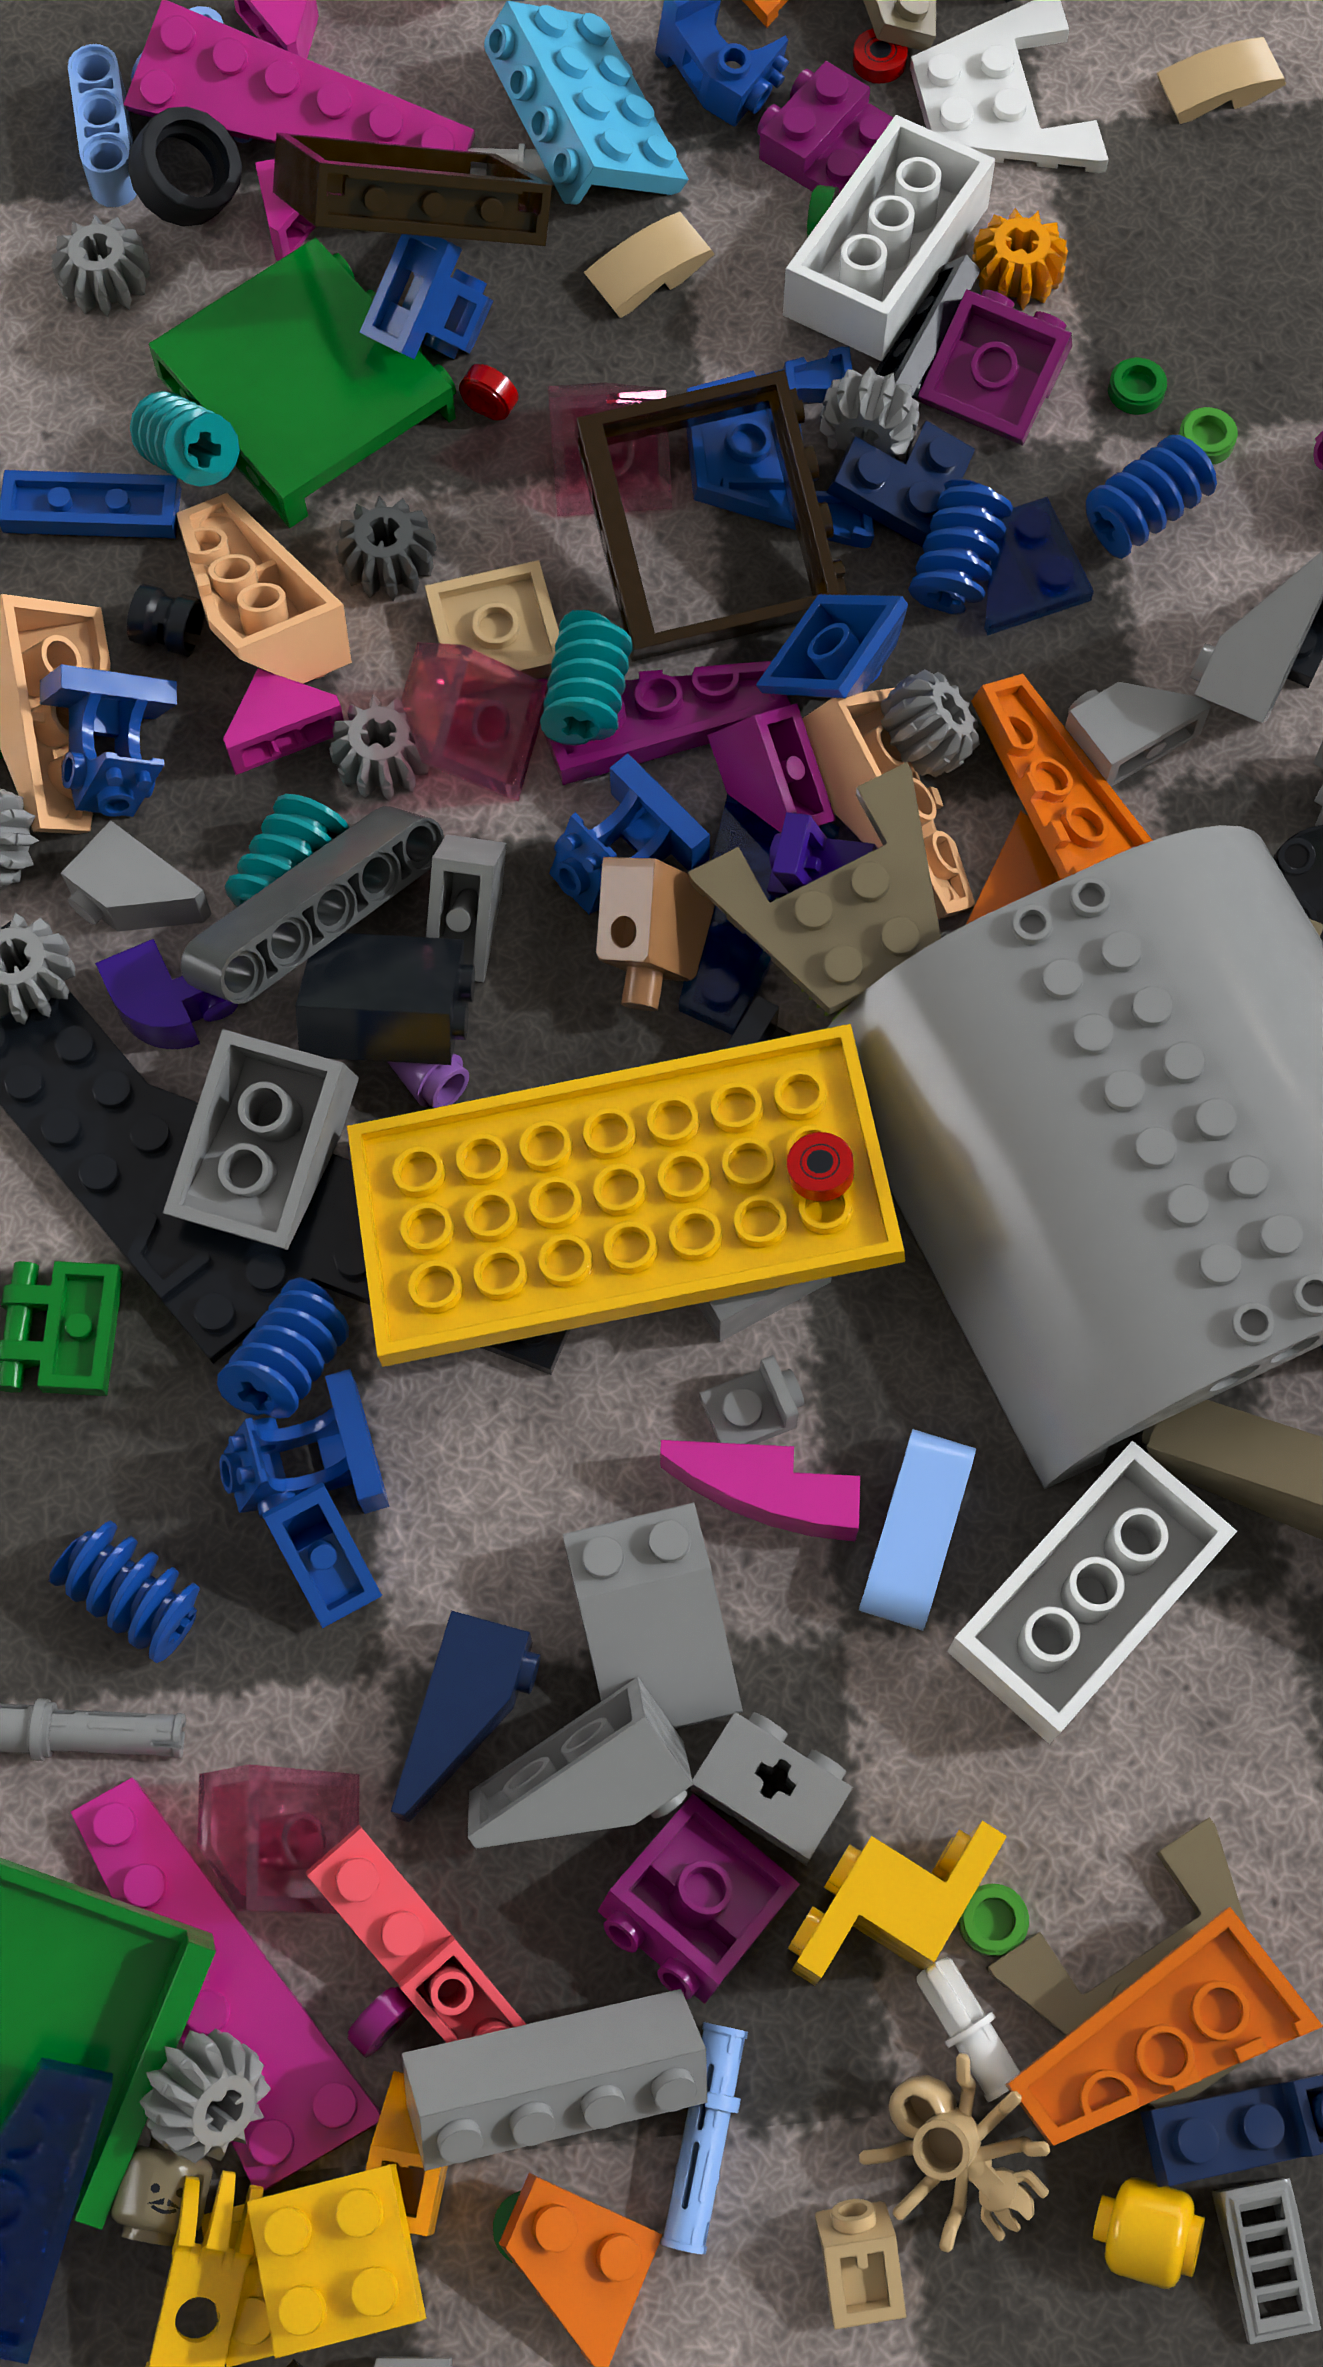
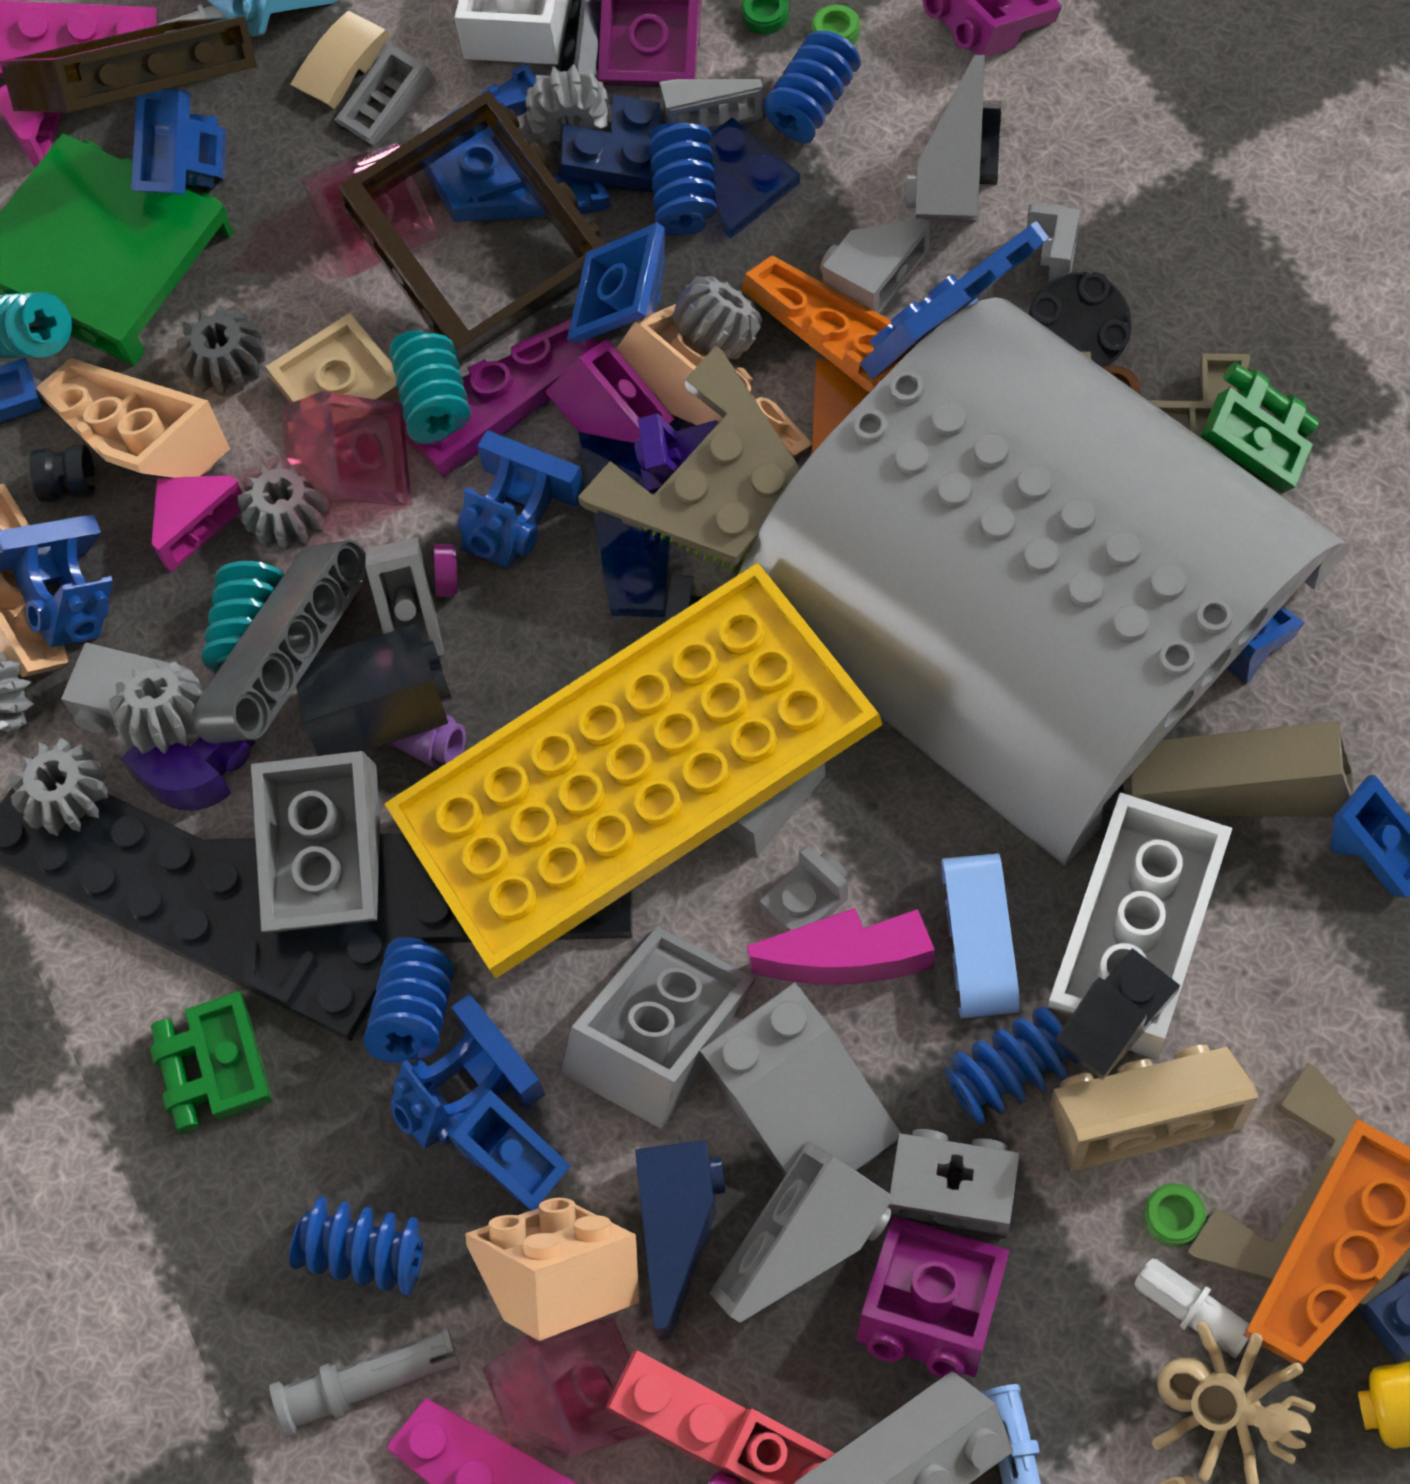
camera: 15 degrees left, 5 degrees down
red tile [459,364,519,420] -> none
medium nougat torso [596,857,715,1011] -> none
red tile [787,1132,854,1202] -> none
yellow bracket [787,1821,1007,1986] -> none
none -> light grey gear [109,661,203,754]
none -> light grey slope [334,43,436,146]
none -> magenta tile [434,544,458,598]
none -> light nougat slope [465,1198,639,1341]
none -> light grey slope [561,926,756,1129]
none -> light grey slope [659,79,765,130]
none -> blue wing [860,221,1049,380]
none -> blue piece [944,1007,1079,1127]
none -> tan slope [1050,1045,1258,1172]
none -> black slope [1055,948,1180,1080]

